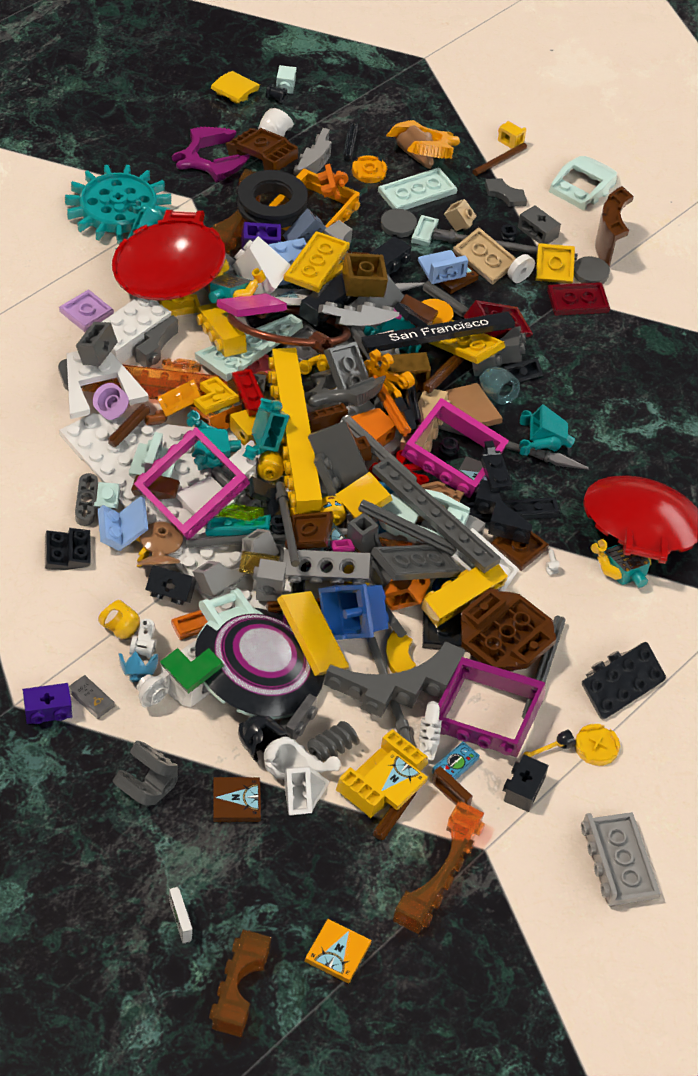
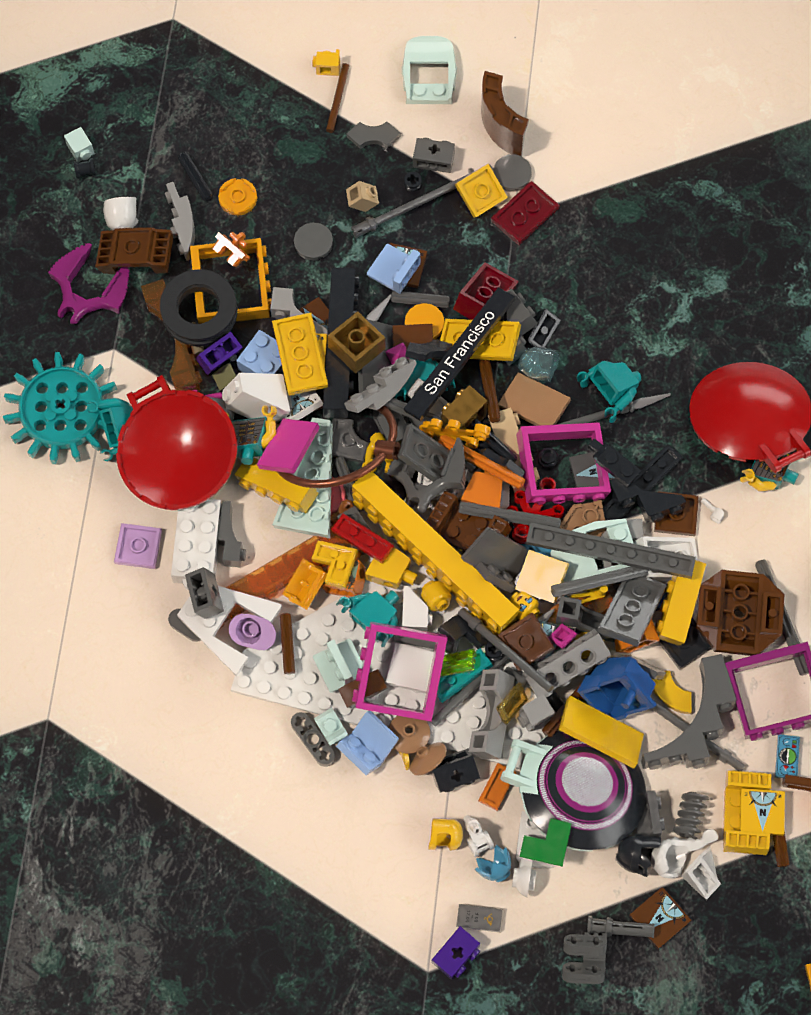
camera: 30 degrees left, 20 degrees up
black slope [45,528,91,570] -> none
dark orange arm [144,409,168,425] -> none
clear orange tile [161,358,201,373] -> none
yellow slope [210,71,260,103] -> none
teal torso [242,398,289,461] -> none
sand blue hinge [283,209,326,243] -> none
light aqua tile [378,168,457,210] -> none
light orange piece [386,120,460,159] -> none
medium nougat hat [396,125,434,169] -> none
light aqua tile [411,215,439,247] -> none
white hinge [419,701,442,760] -> none
tan tile [453,228,516,285] -> none
white piece [508,254,535,283] -> none
none -> yellow piece [571,585,608,604]
none -> dark grey pin [587,916,655,938]

